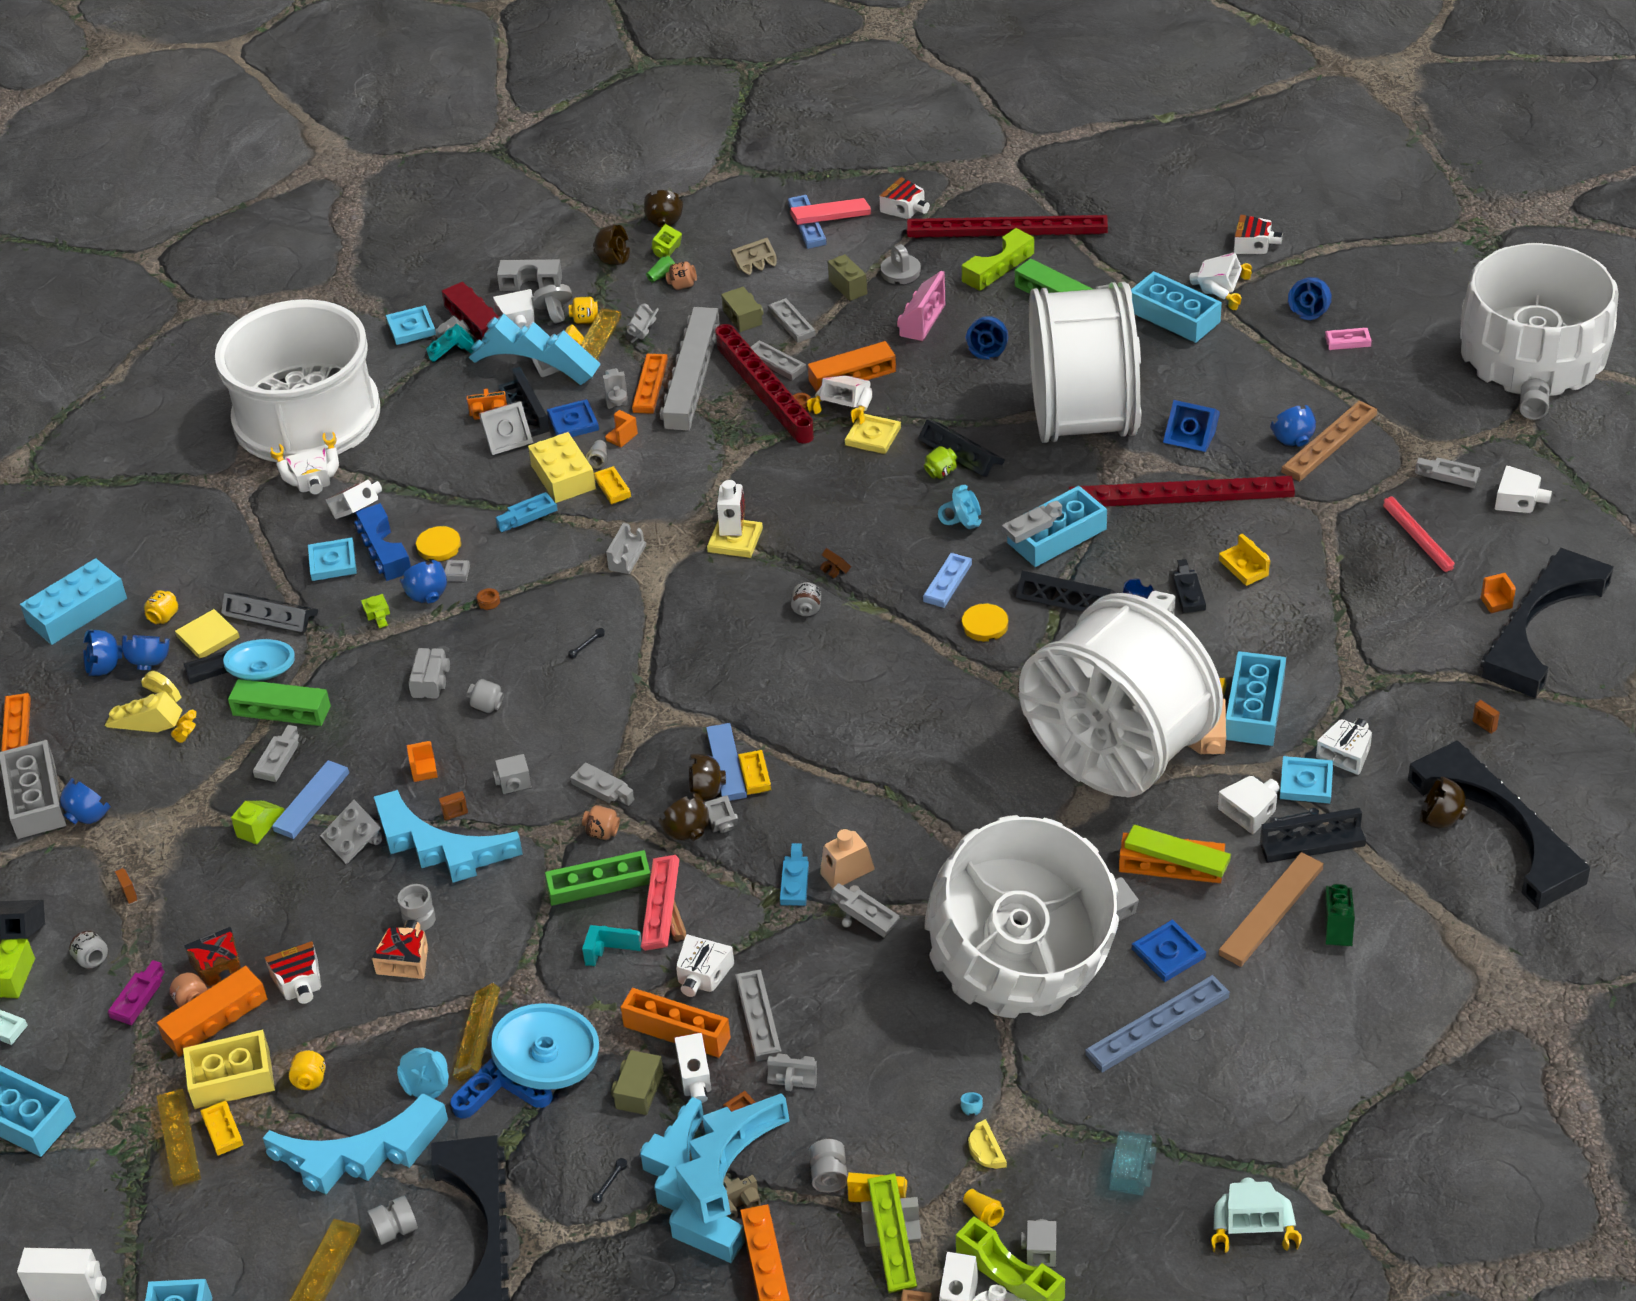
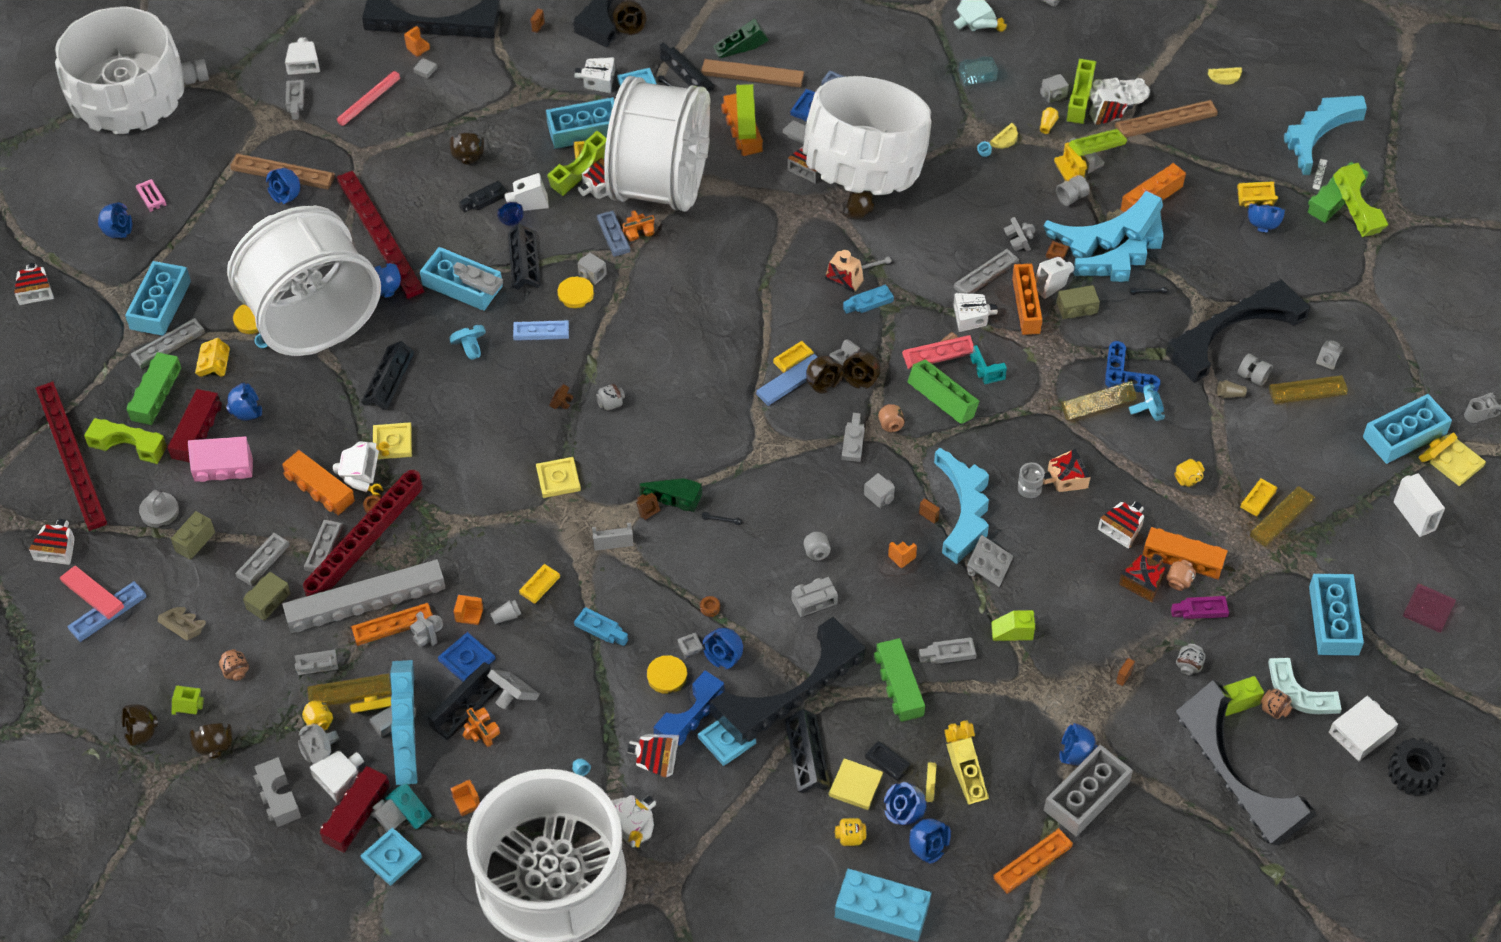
camera: 120 degrees left, 10 degrees up
light yellow brick [183,1030,275,1109] -> none
medium azure dish [223,639,295,681] -> none
medium azure arch [263,1094,448,1195] -> none
medium blue tile [272,760,349,839] -> none
lime plate [361,594,390,628] -> none
medium azure dish [491,1003,599,1090] -> none
light yellow brick [528,432,596,503] -> none
bright green cone [646,256,675,283] -> none
white torso [717,480,745,536] -> none
light grey hinge [830,883,900,937] -> none
lime head [924,446,957,479] -> none
white torso [1190,253,1252,310] -> none
yellow bracket [1219,534,1270,586] -> none
none -> dark red brick [167,389,222,463]
none -> blue cylinder [374,263,401,297]
none -> light grey tile [413,58,437,79]
none -> dark brown cylinder [450,133,484,165]
none -> orange panel [451,780,480,816]
none -> medium azure hinge [572,758,591,777]
none -> light grey brick [578,253,607,285]
none -> reddish brown tile [636,493,660,520]
none -> dark green slope [639,478,702,512]
none -> black arch [709,617,865,745]
none -> dark tan cone [1217,380,1247,398]

